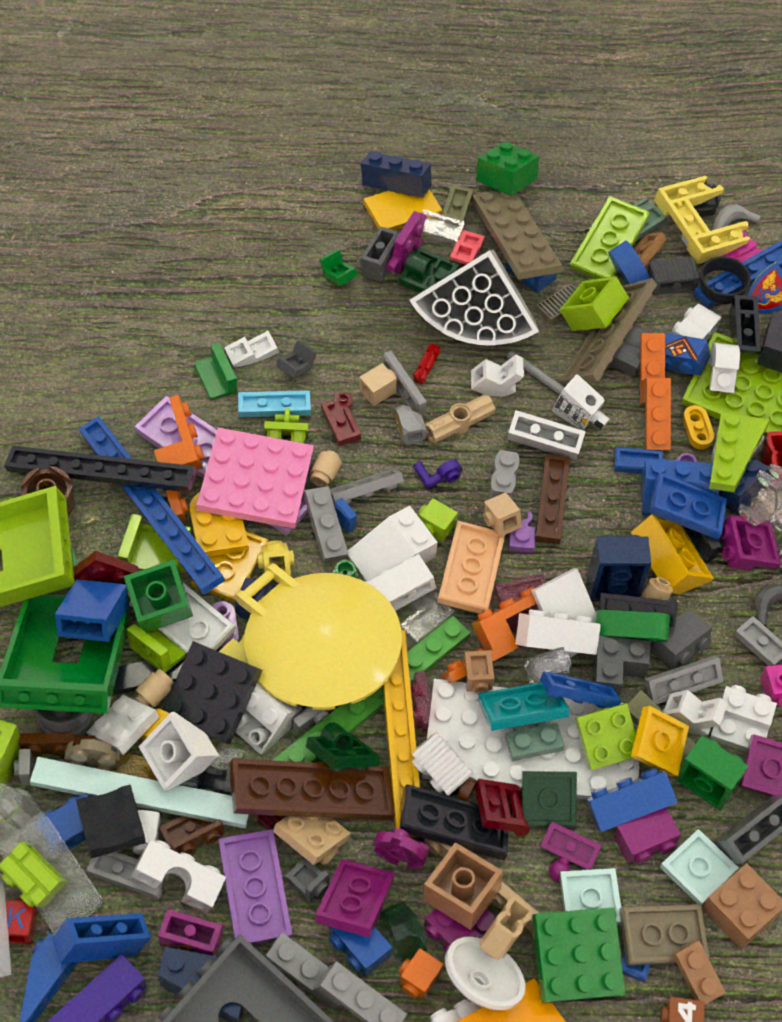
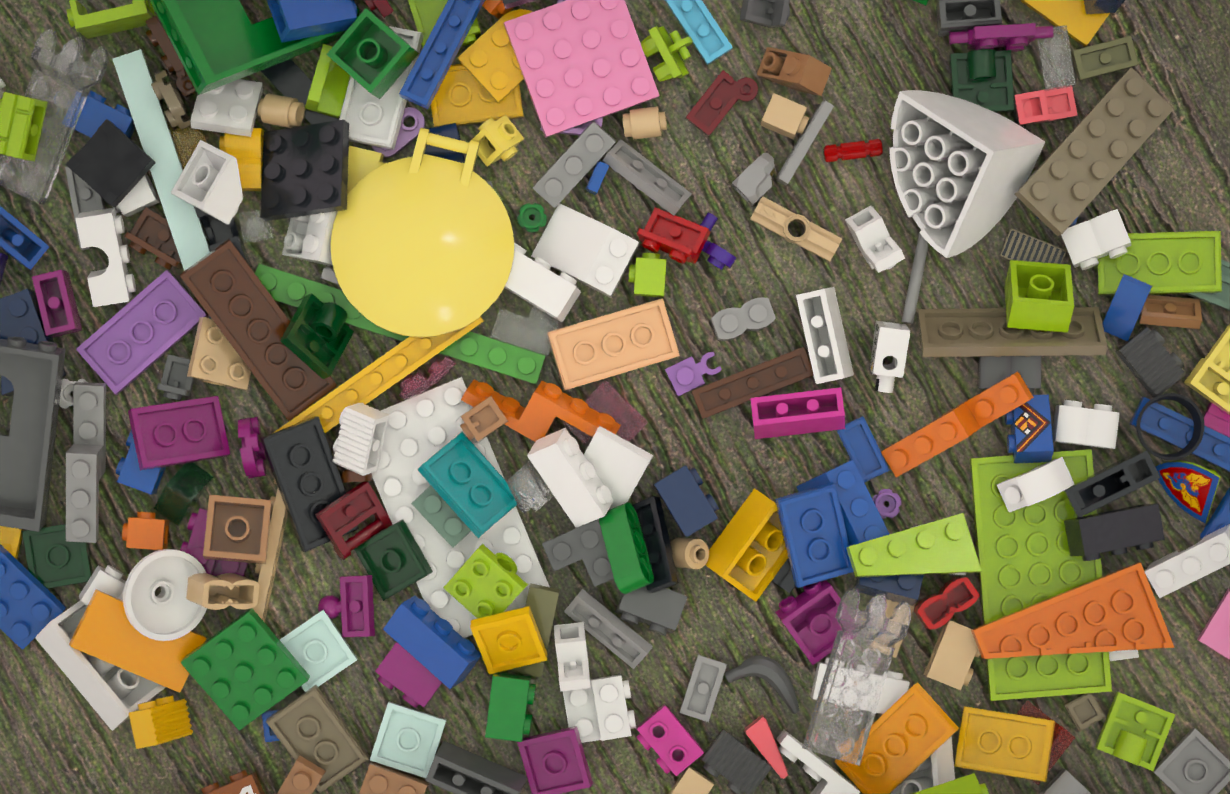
camera: 65 degrees right, 30 degrees up
light grey plate [14,749,33,786] -> none
green brick [476,142,539,196] -> none
tan brick [483,492,522,537] -> none
blue plate [540,671,621,709] -> none
yellow plate [682,405,714,450] -> none
none -> red bracket [637,207,711,264]
none -> dark pink brick [750,387,845,439]
none -> medium nougat slope [757,47,832,96]
none -> white brick [1061,209,1131,270]

